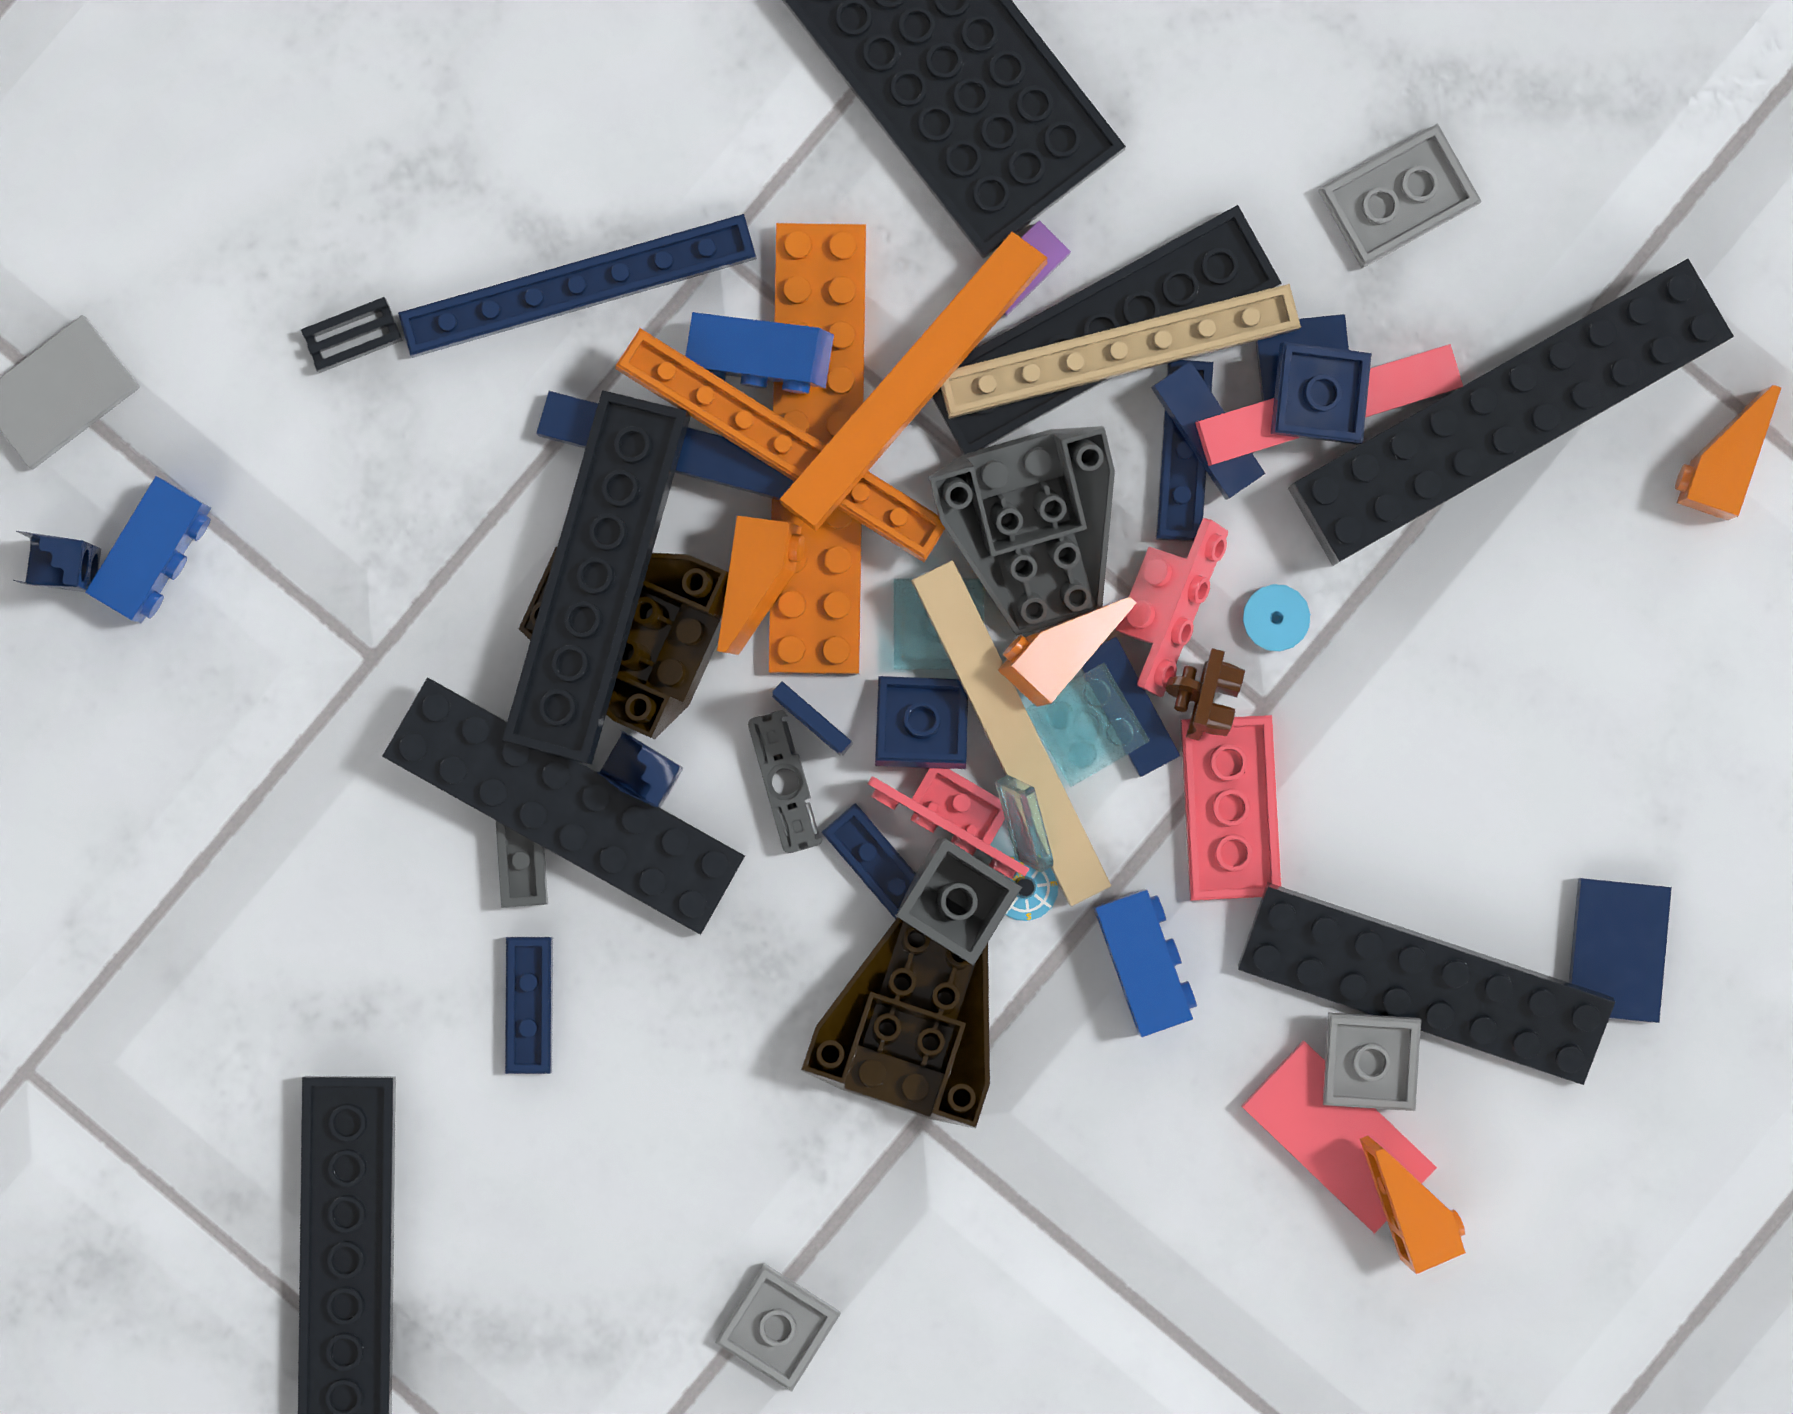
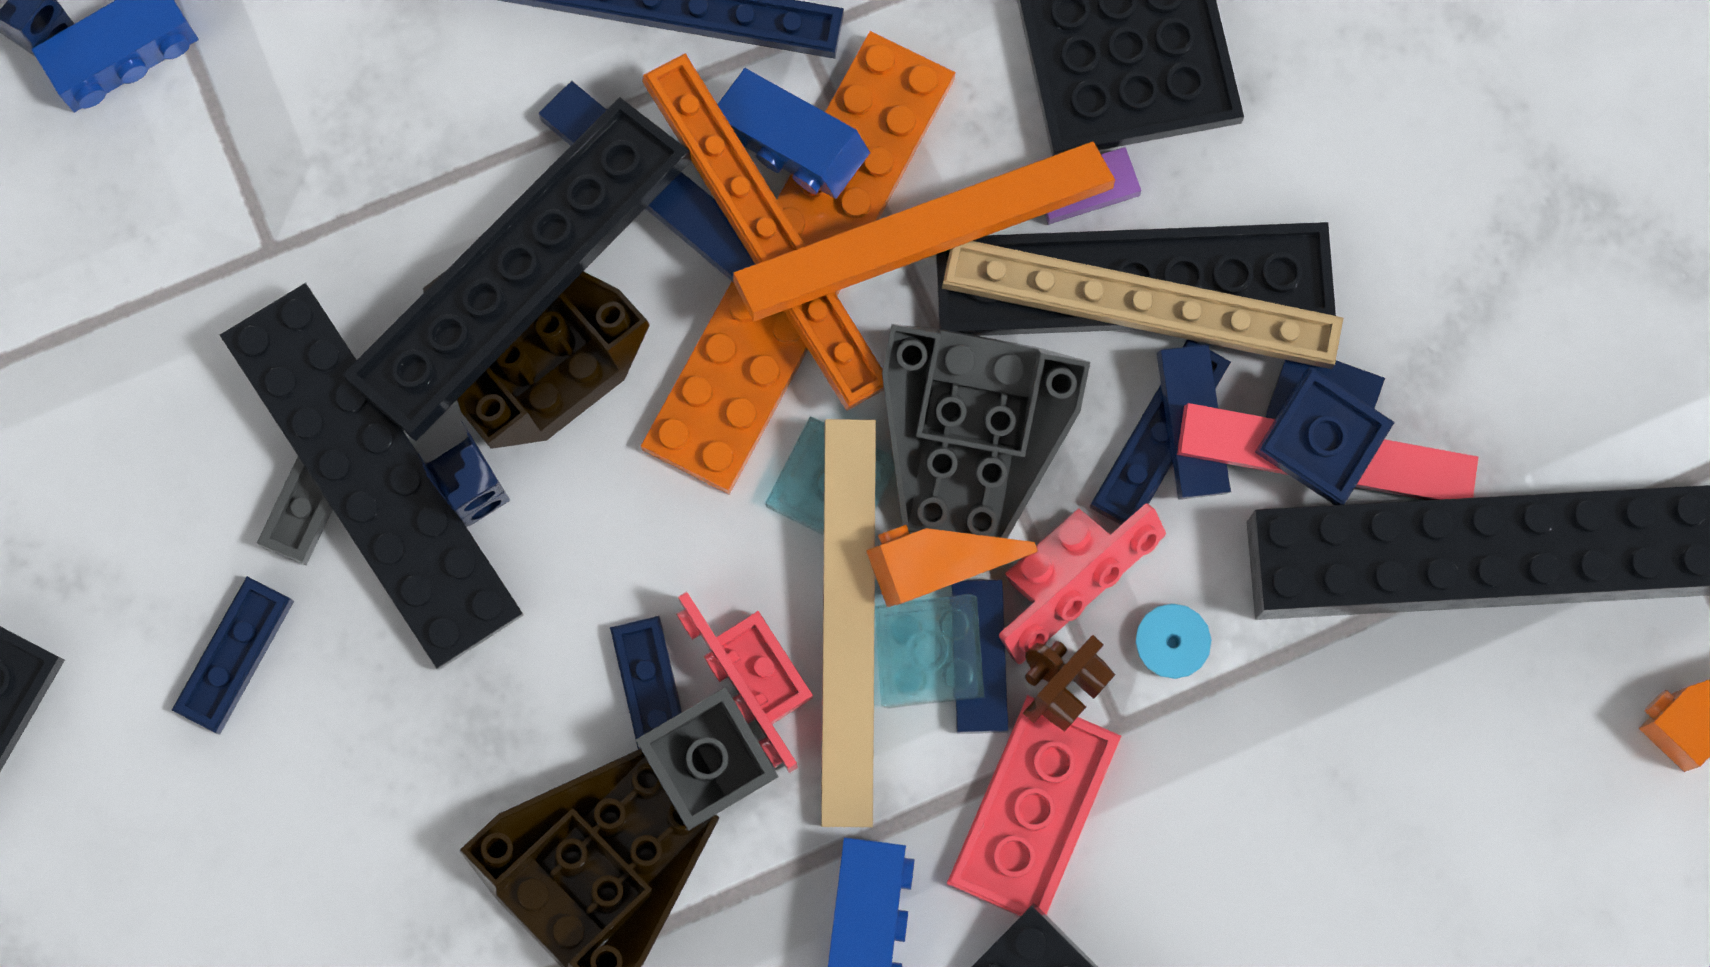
camera: 25 degrees right, 10 degrees down
orange slope [717,516,805,655] -> none
dark grey piece [748,710,823,853] -> none
dark blue tile [772,681,853,756] -> none
dark blue tile [875,676,968,769] -> none
clear light blue tile [995,775,1054,872] -> none
piece [997,854,1058,921] -> none
light grey tile [1318,123,1481,268] -> none

